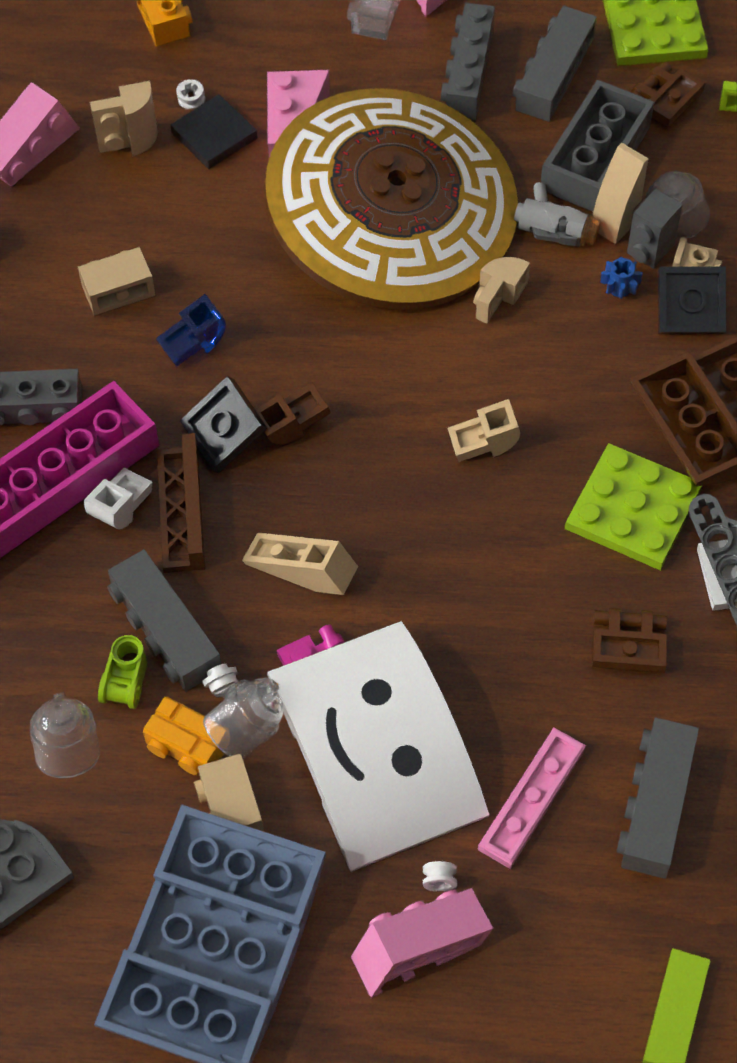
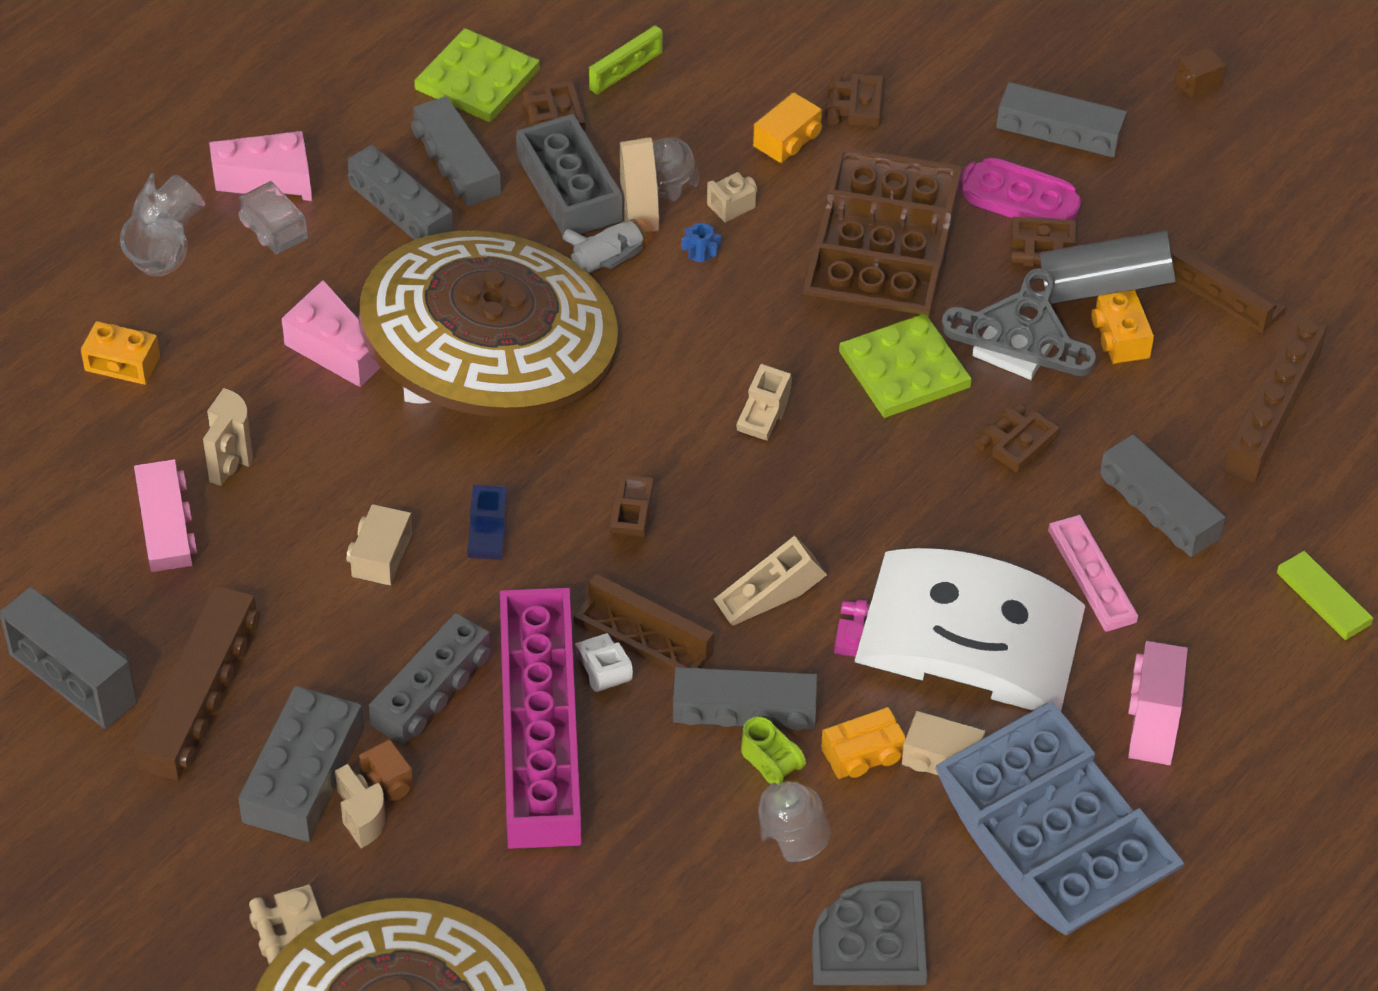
camera: 55 degrees left, 10 degrees down
black tile [170,94,258,169] -> none
white bush [176,79,205,109] -> none
tile [180,376,267,473] -> none
white plate [203,664,238,694] -> none
clear helmet [203,678,284,759] -> none
white bush [423,861,457,891] -> none
tan brick [474,257,530,324] -> none
dark grey brick [627,188,683,269] -> none
black tile [658,267,726,334] -> none

